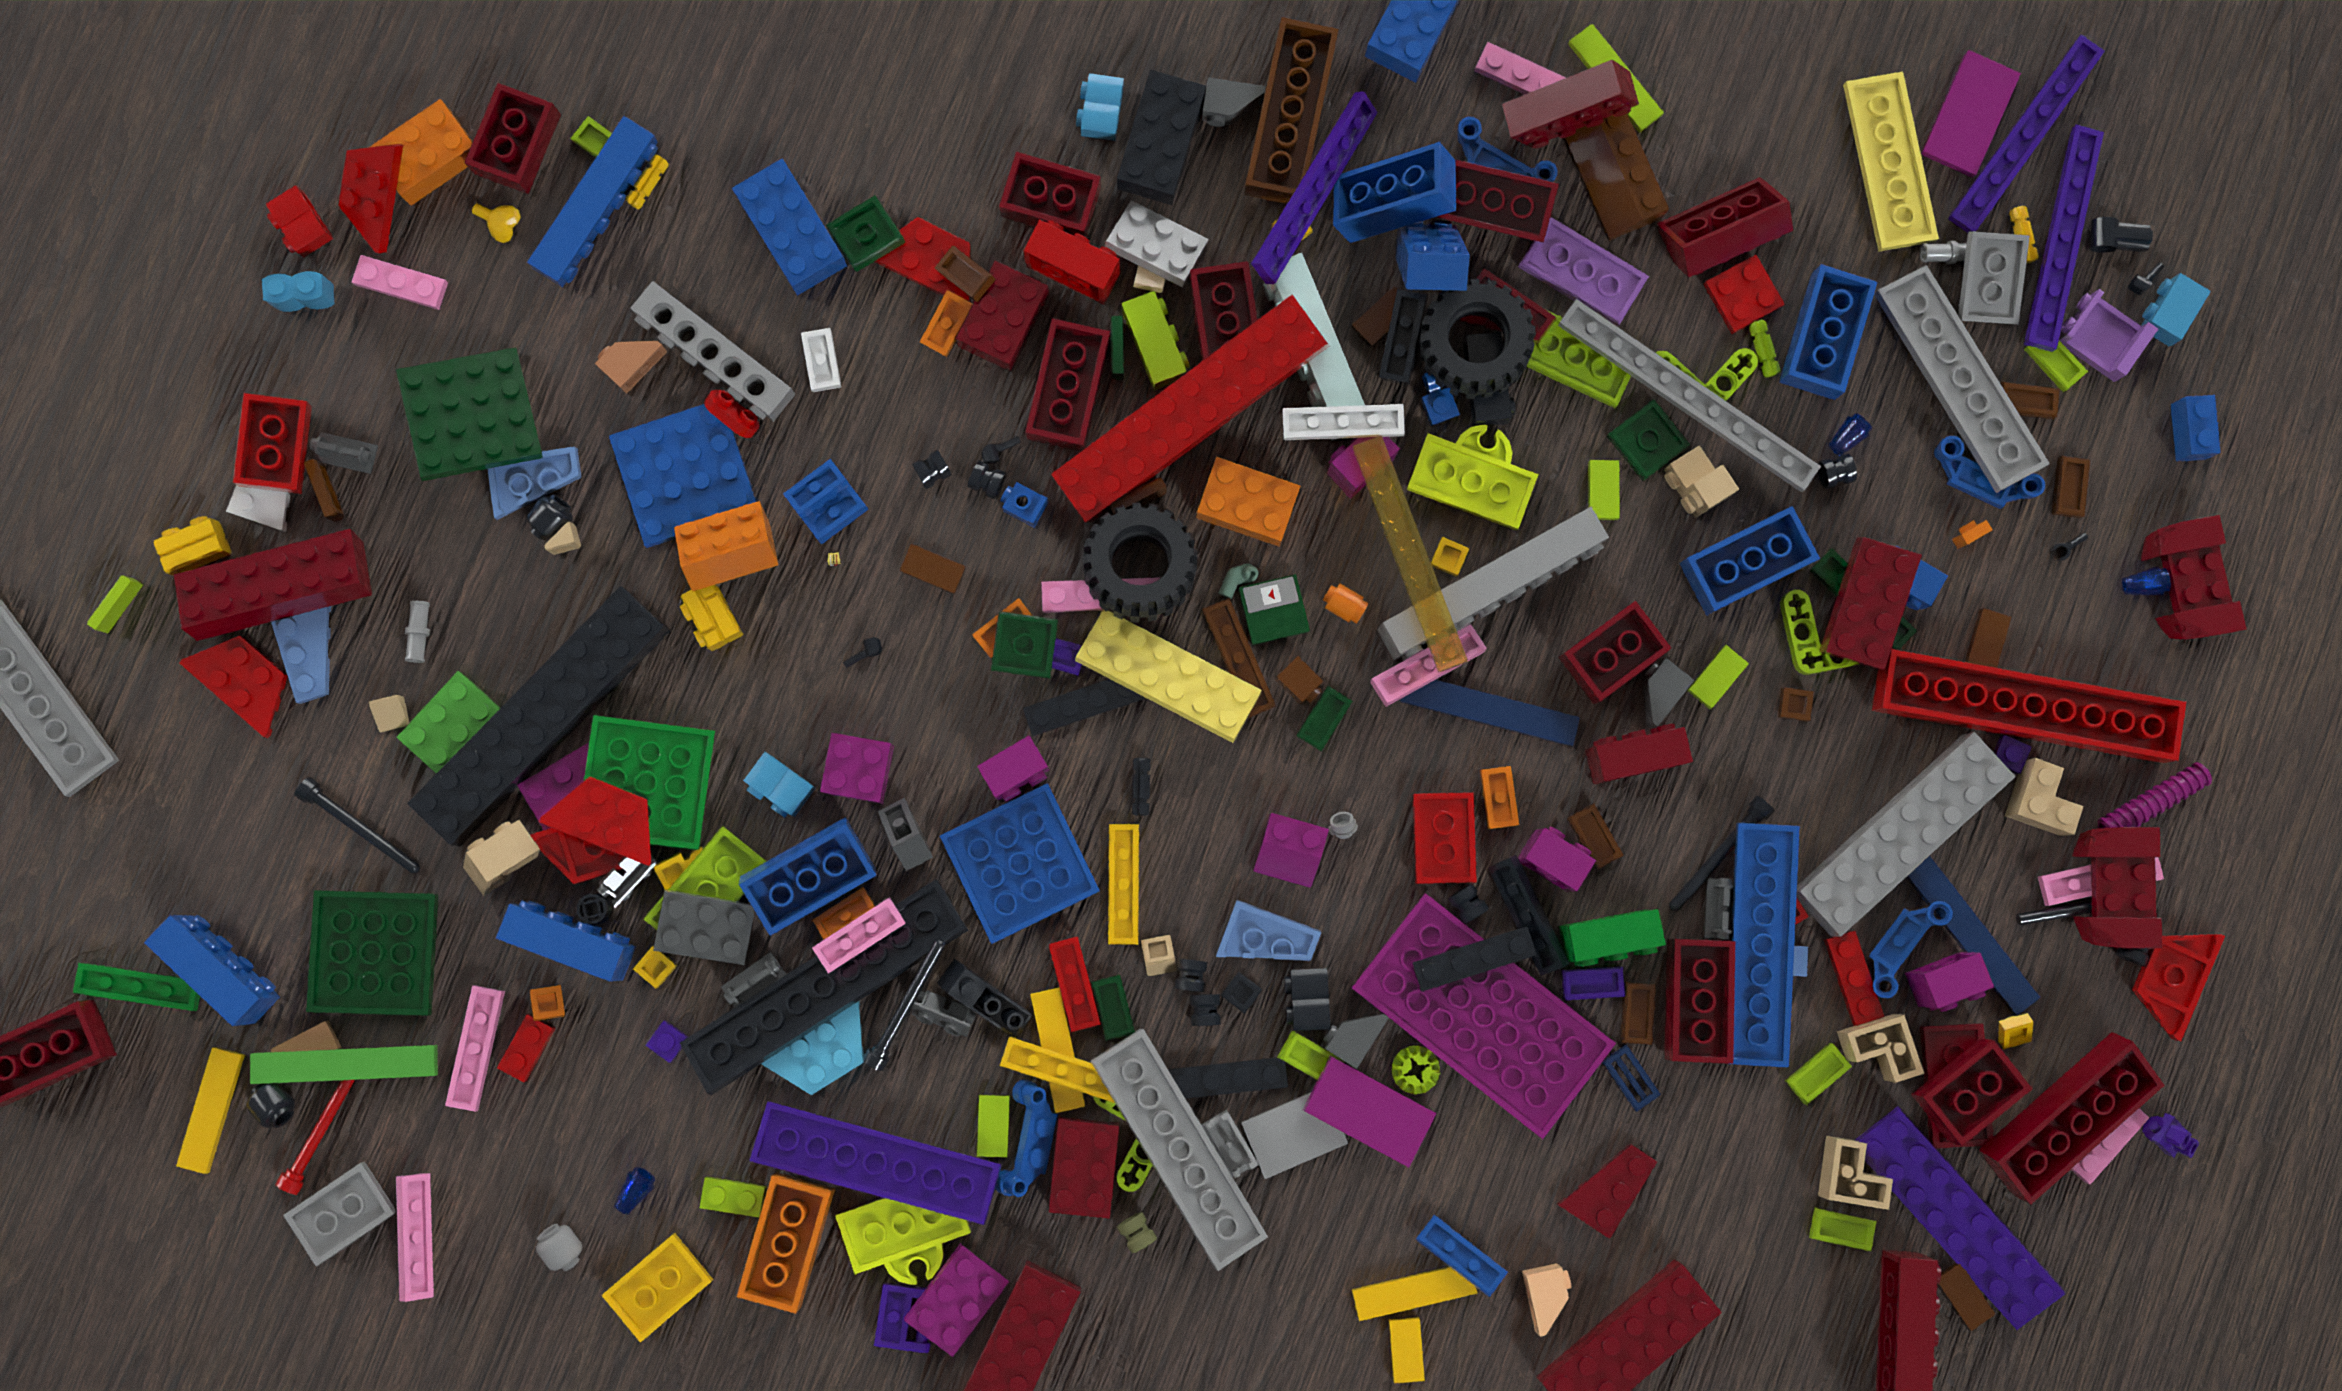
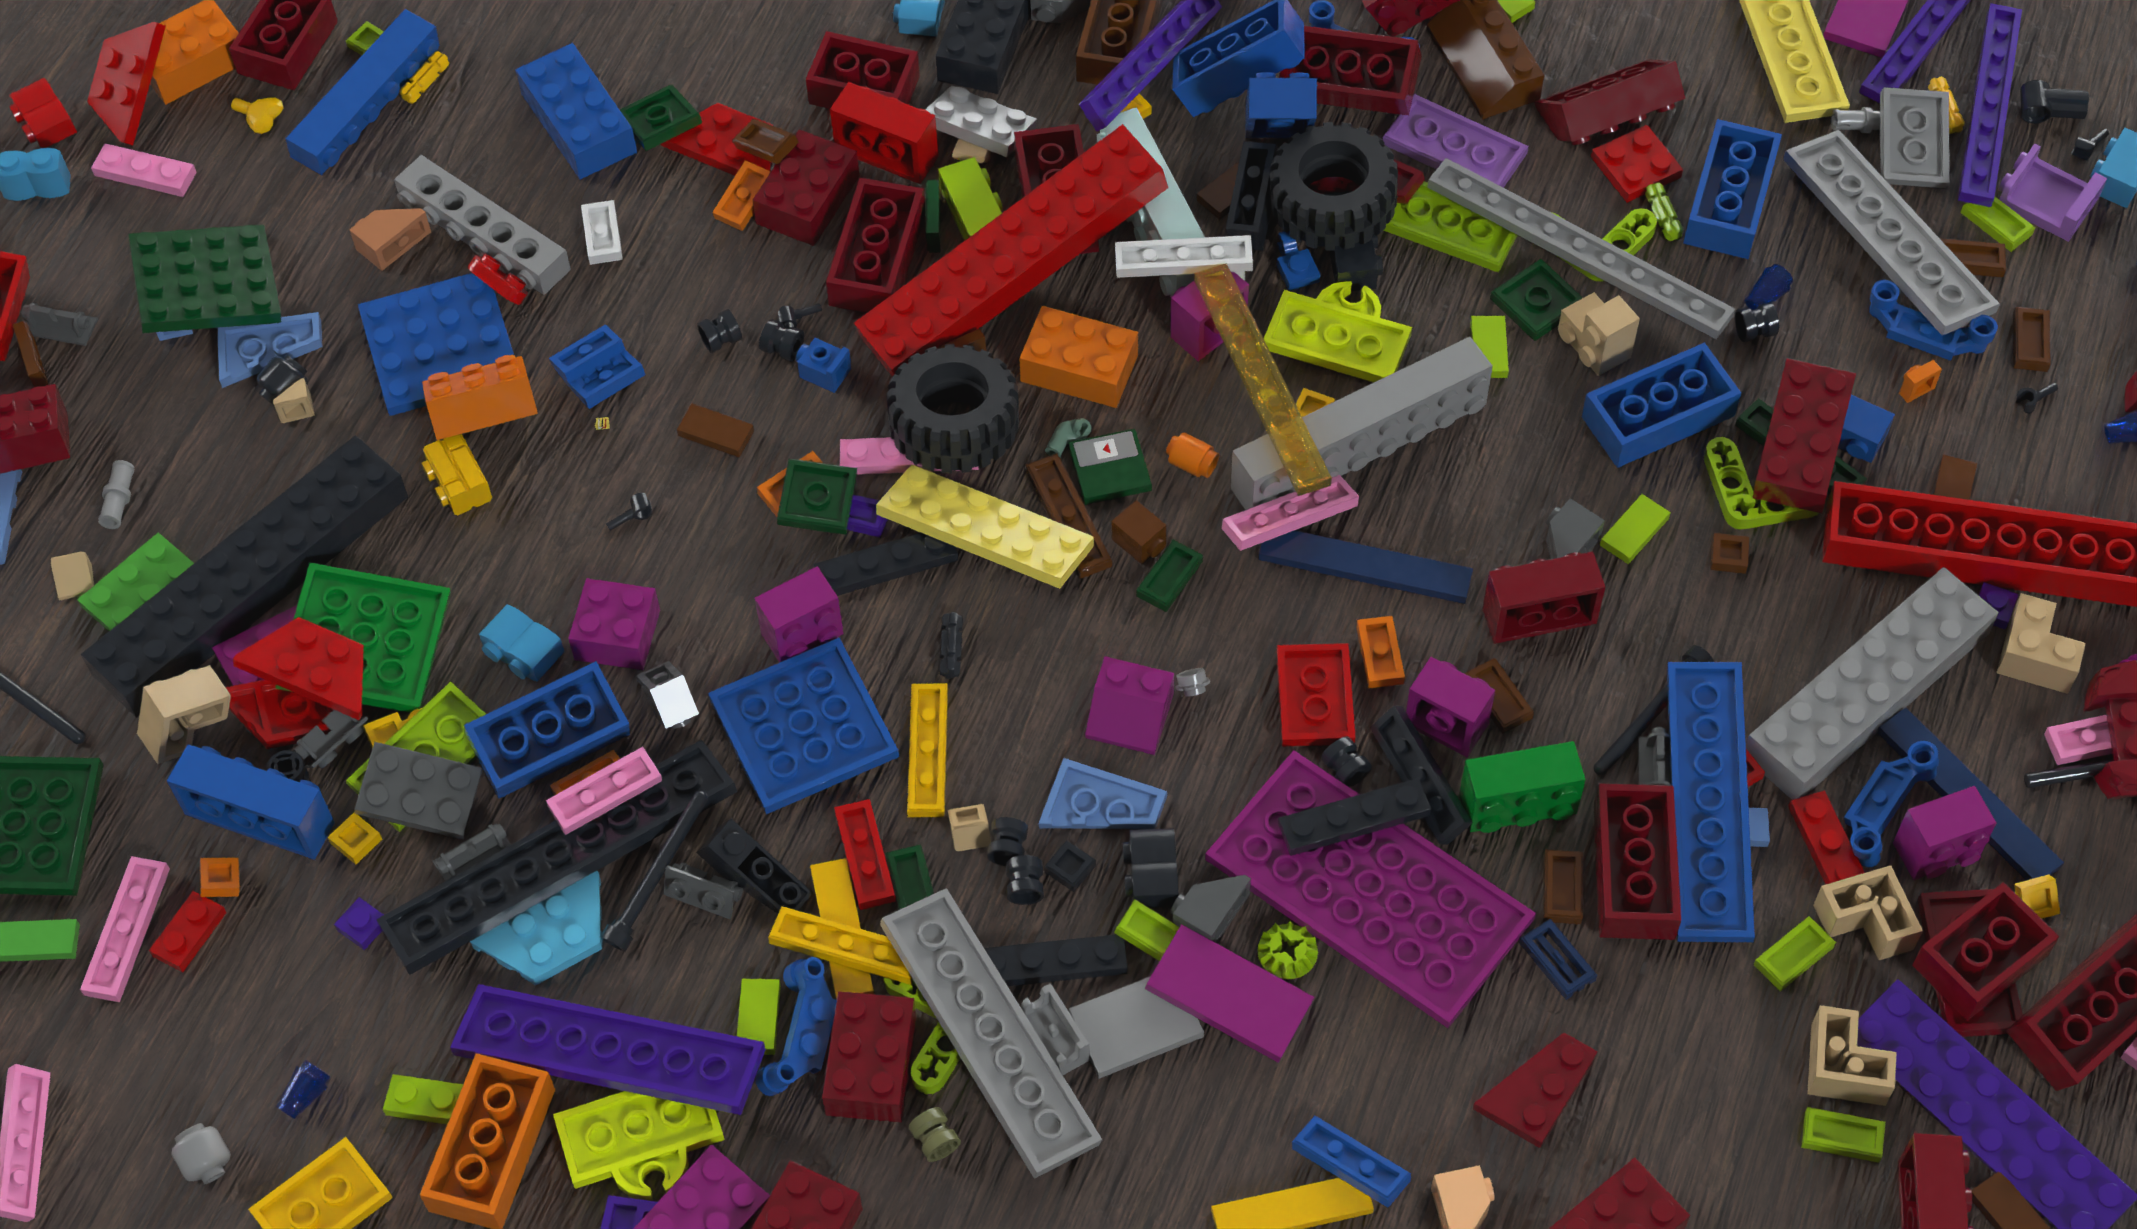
camera: 10 degrees right, 25 degrees down
dark red brick [1558,601,1672,704] -> none
dark purple tile [1561,966,1625,1000] -> none

